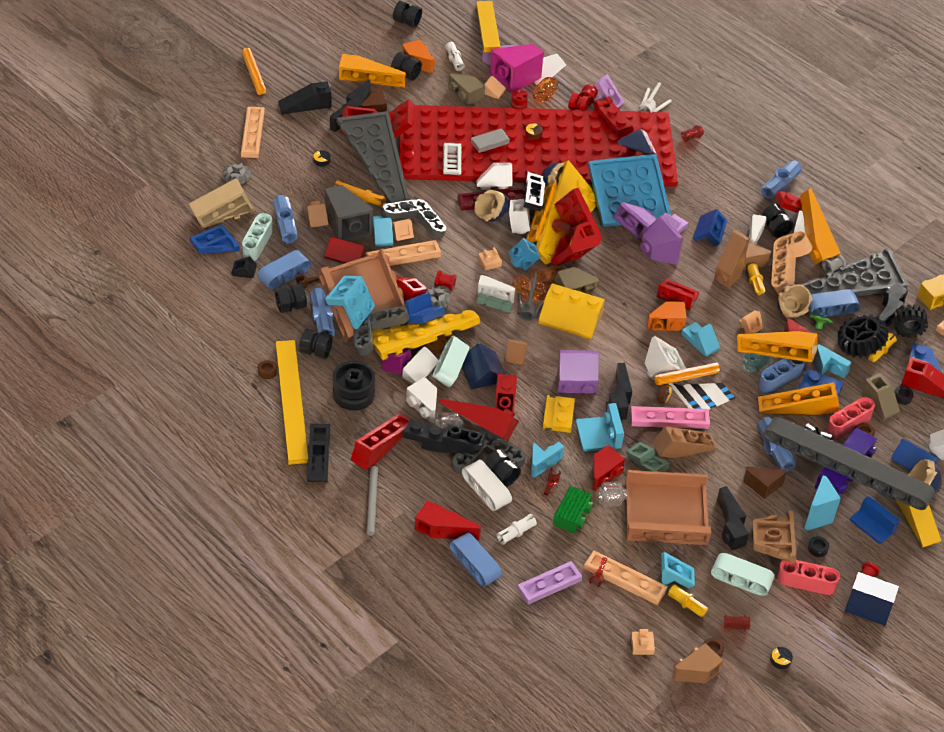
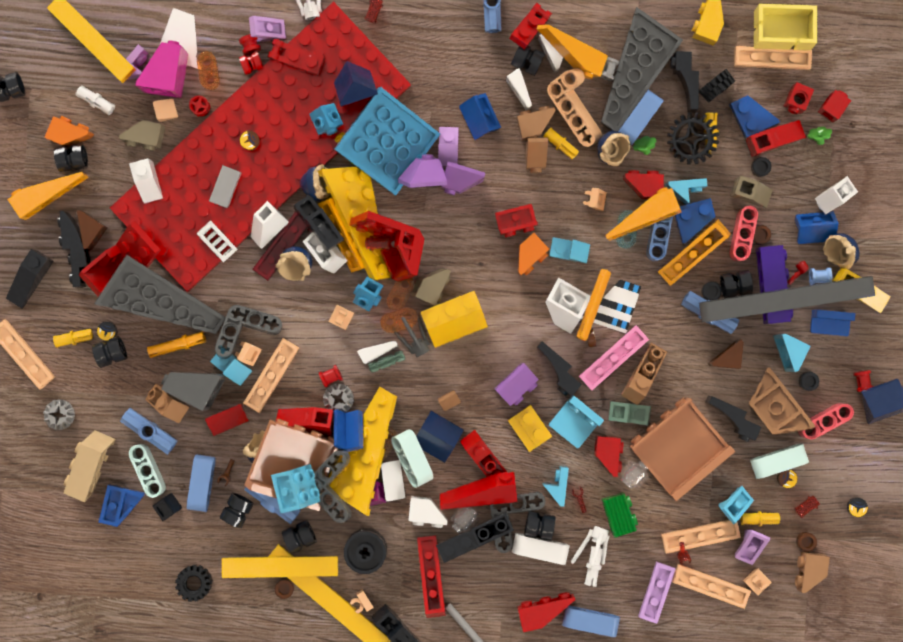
camera: 35 degrees left, 40 degrees up
none -> yellow axle [53,329,93,348]
none -> black wheel [92,336,127,368]
none -> white slope [129,158,163,203]
none -> black tyre [175,565,212,602]
none -> yellow tile [222,556,338,578]
none -> dark azure brick [309,103,343,136]
none -> light nougat tile [350,589,373,613]
none -> white plant [571,526,610,567]
none -> light nougat tile [671,564,751,609]
none -> lavender slope [735,530,770,565]
none -> tile [777,469,798,488]

